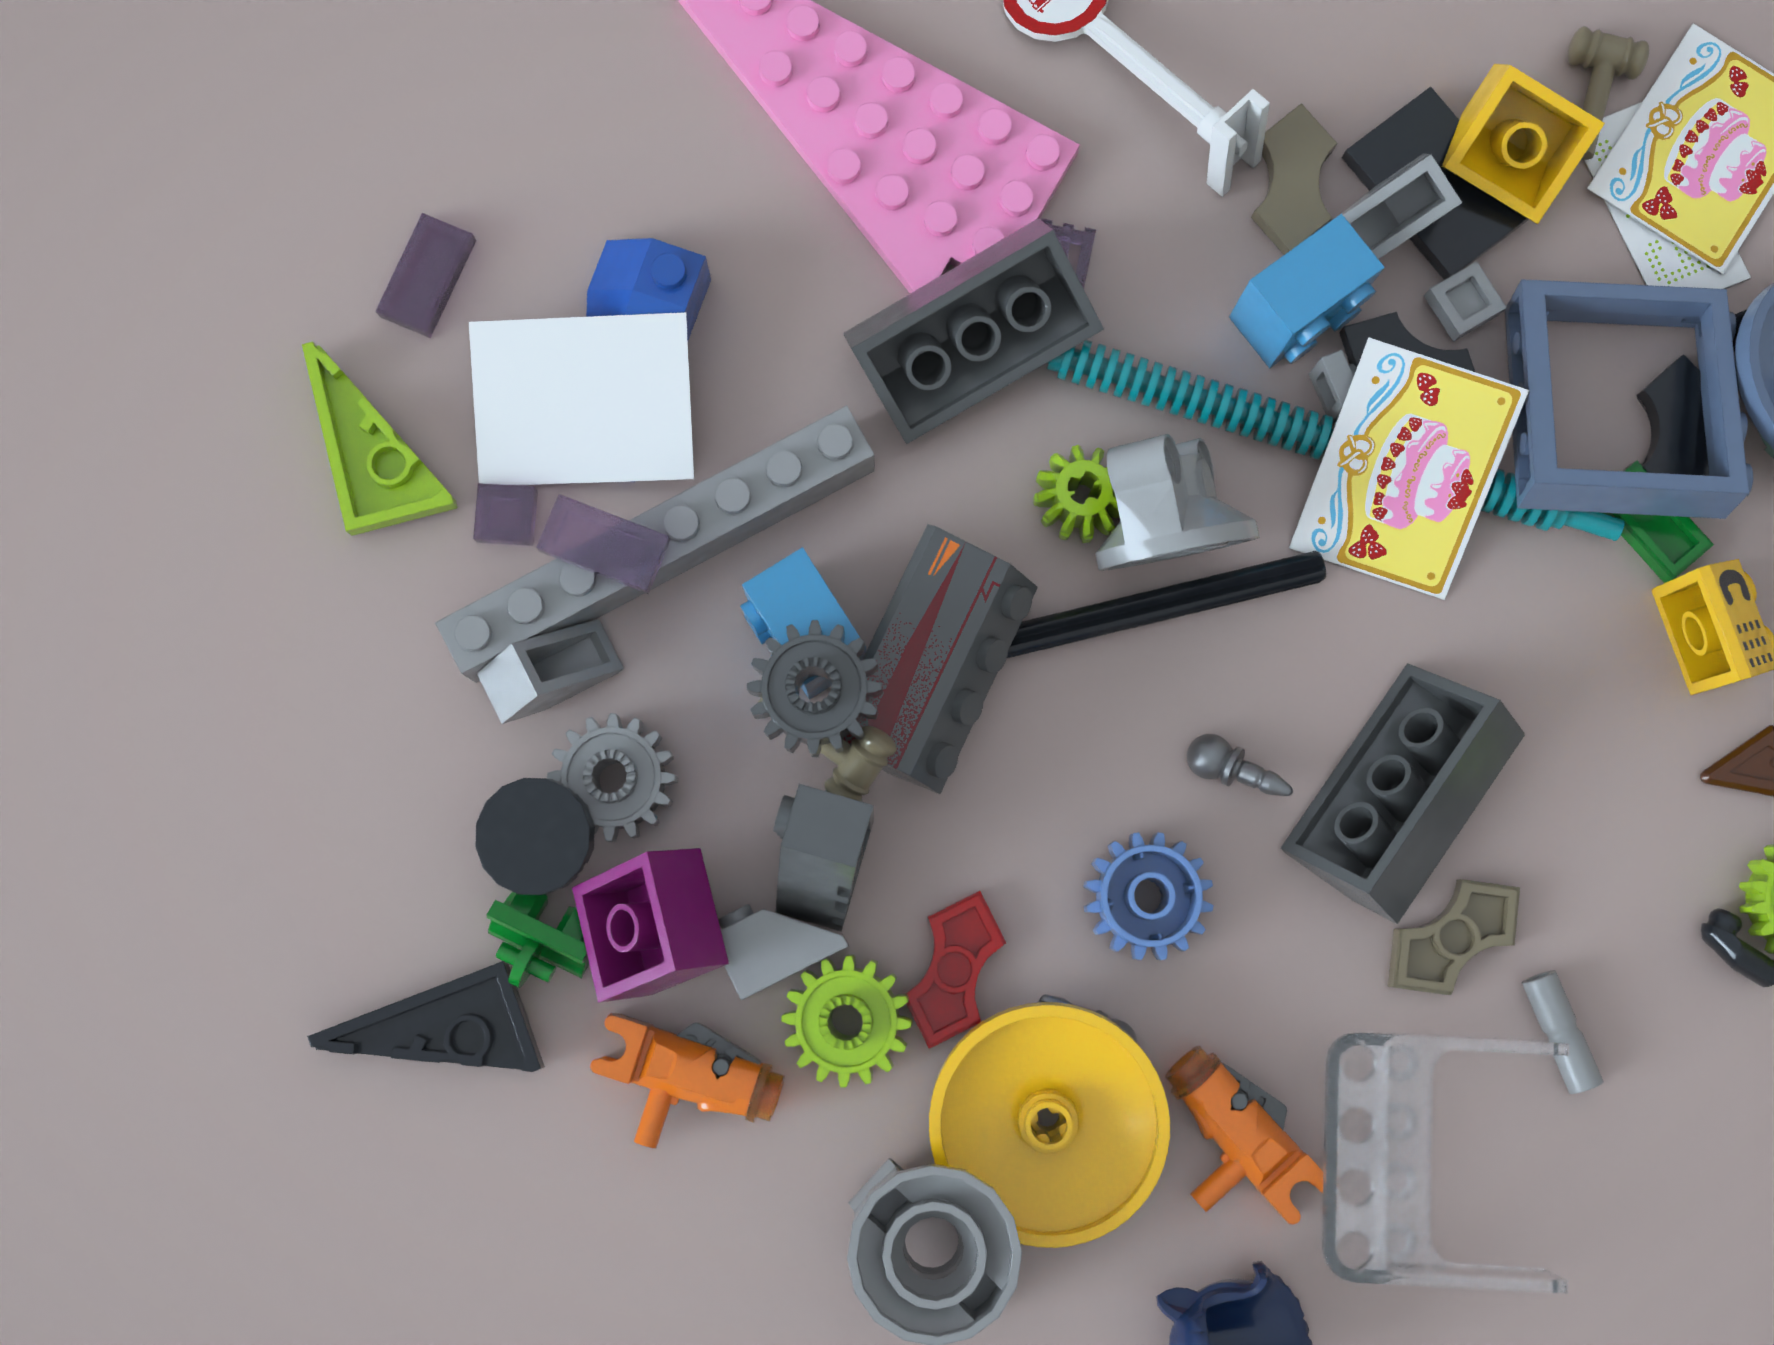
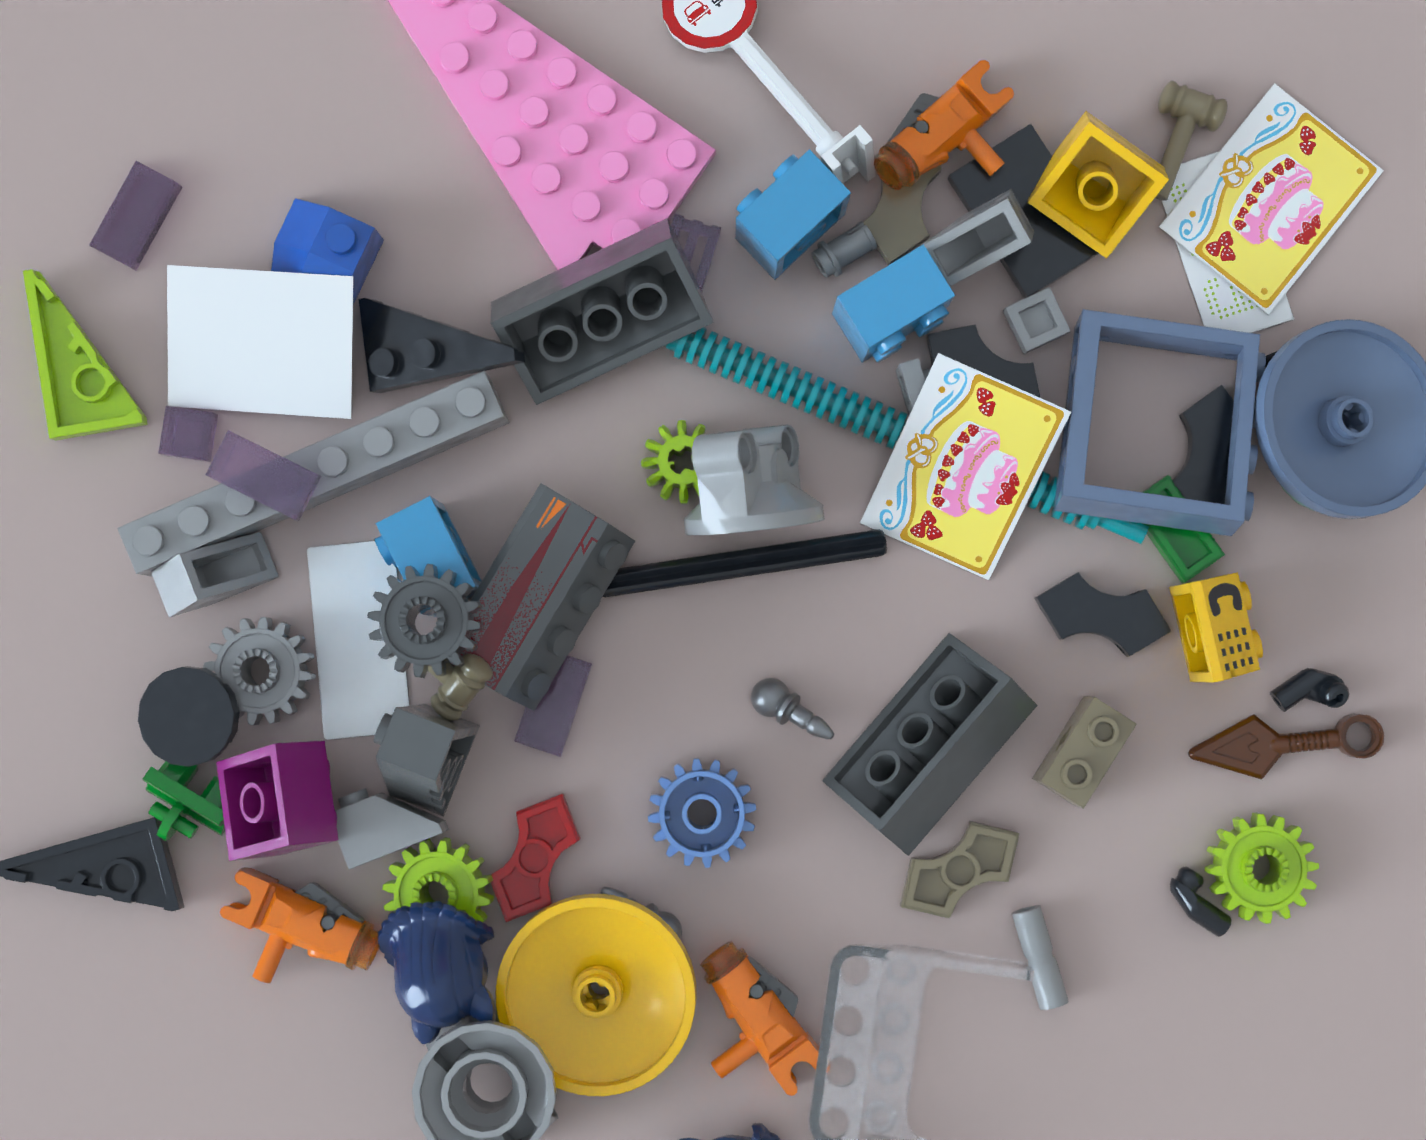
camera: 10 degrees right, 5 degrees up
none -> white sticker [307,541,409,740]
none -> black wing [358,298,525,393]
none -> dark blue hair [378,901,496,1044]
none -> clear purple tile [514,655,593,757]
none -> dark azure brick [735,149,851,280]
none -> light grey pin [812,221,877,278]
none -> orange piece [874,60,1014,190]
none -> dark tan brick [1032,696,1137,809]
none -> black tile [1034,572,1171,657]

